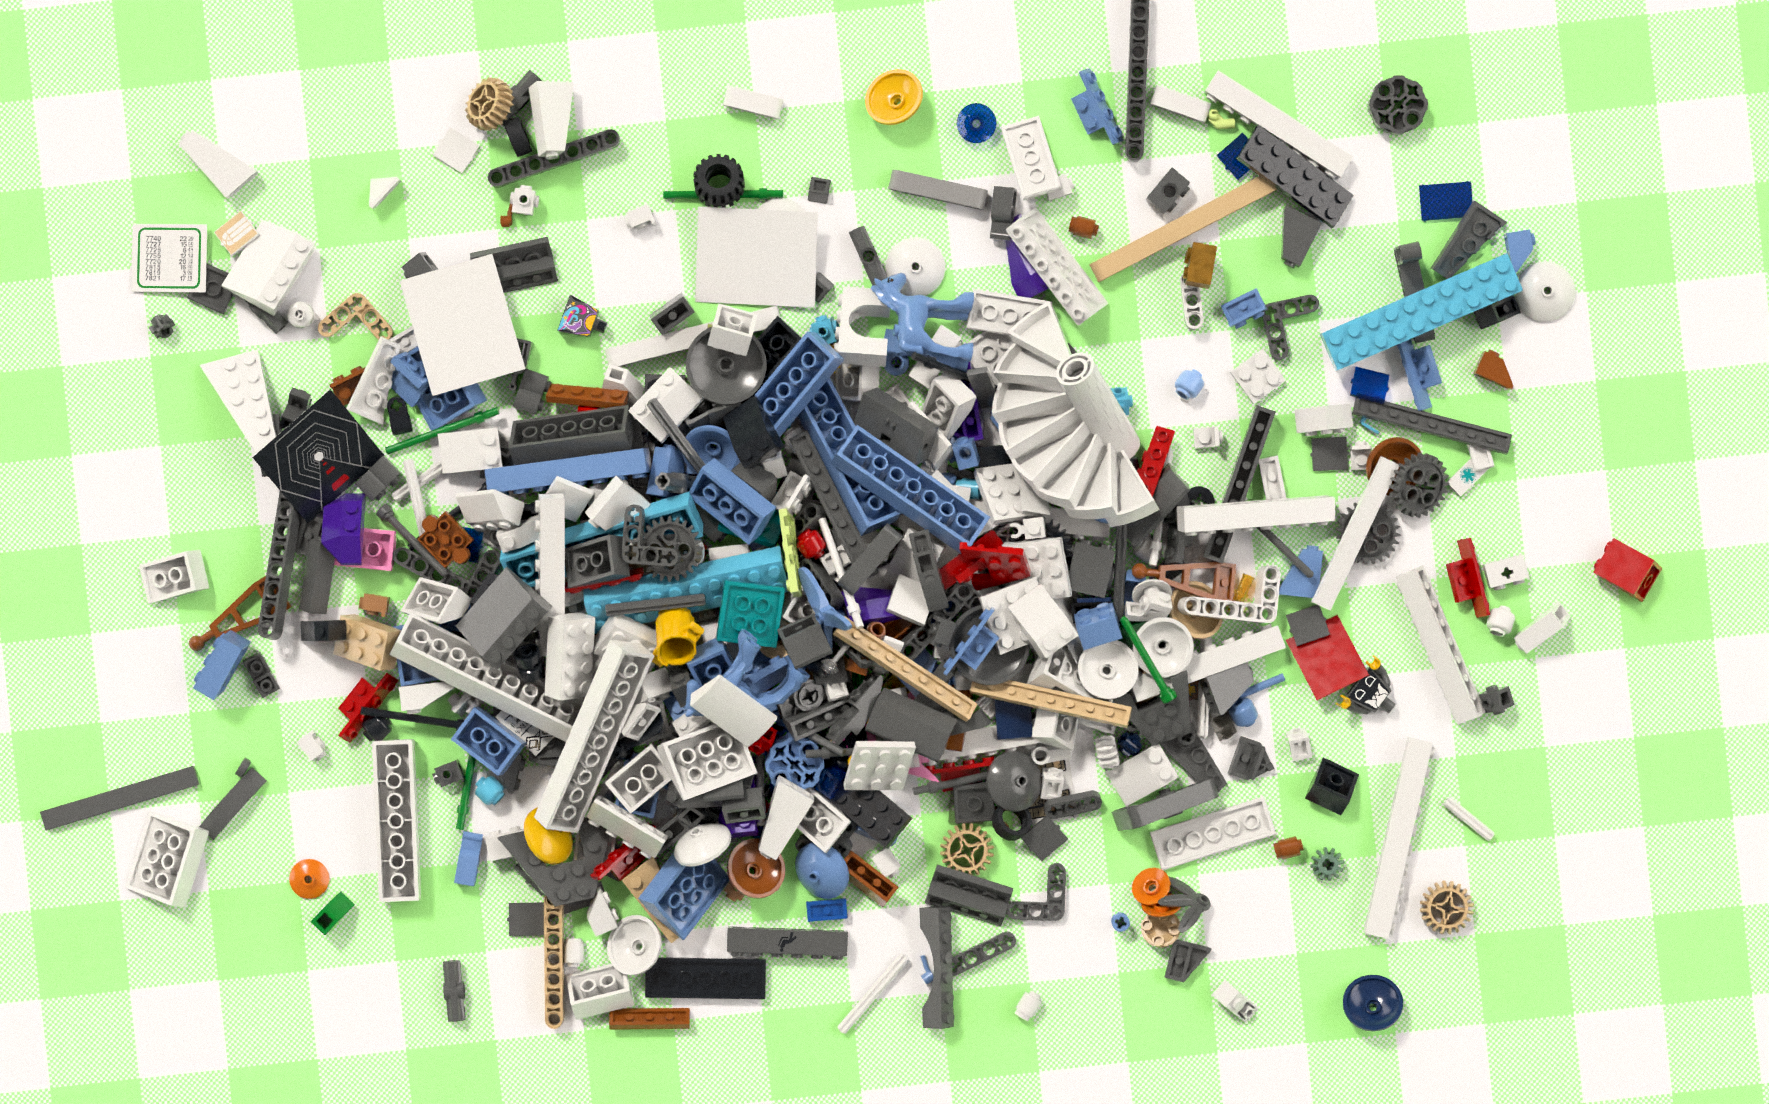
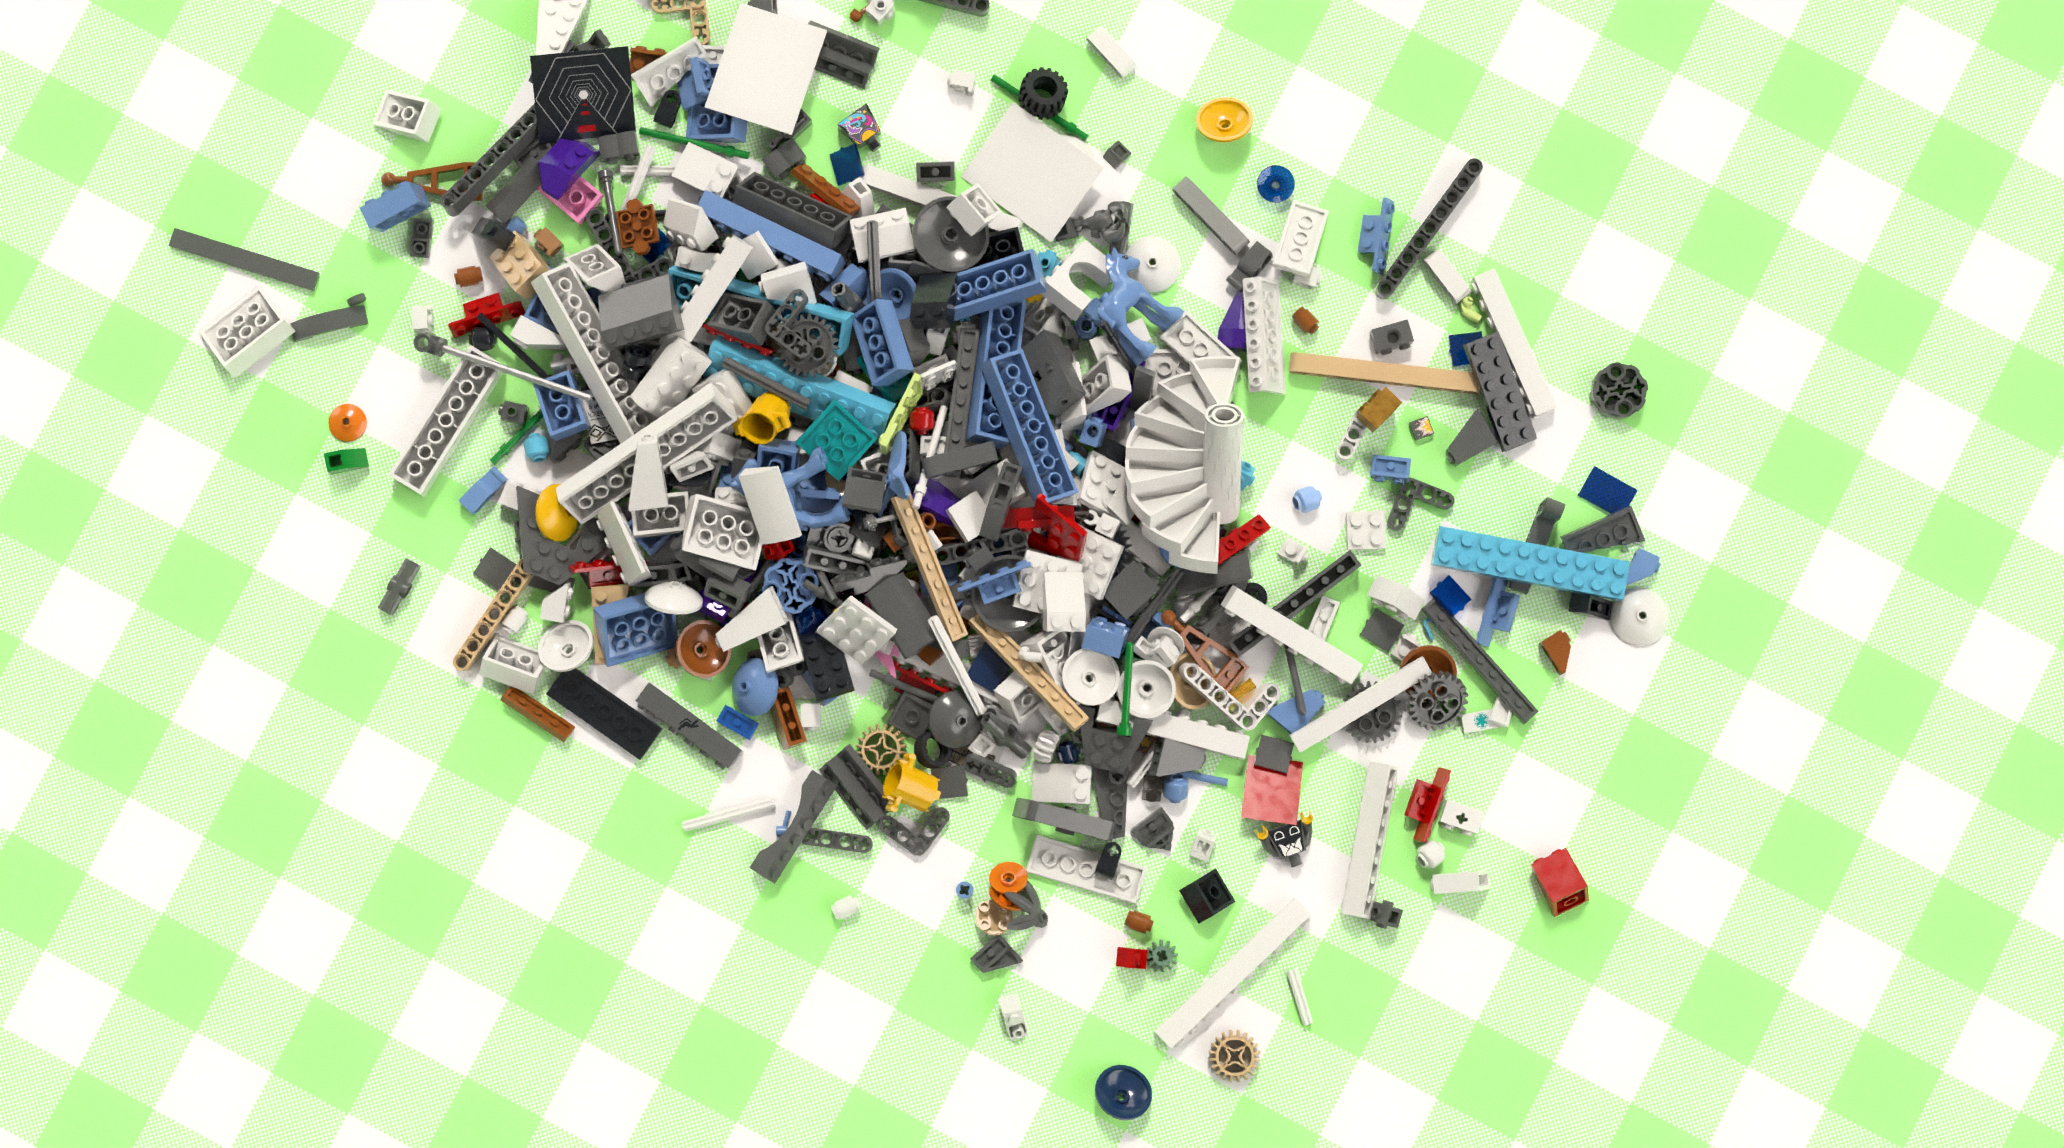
camera: 25 degrees right, 5 degrees down
none -> flat silver piece [413,332,592,402]
none -> dark orange brick [454,265,483,288]
none -> medium blue cone [506,216,528,235]
none -> white slope [628,434,668,511]
none -> clear blue piece [829,143,865,186]
none -> yellow container [882,753,941,812]
none -> white axle [928,615,986,716]
none -> dark grey piece [980,711,1032,759]
none -> white arm [1018,646,1043,663]
none -> dark grey slope [1060,312,1079,351]
none -> dark grey animal [1074,201,1128,243]
none -> black piece [1094,842,1122,880]
none -> red brick [1116,947,1148,969]
none -> tile [1409,416,1434,441]

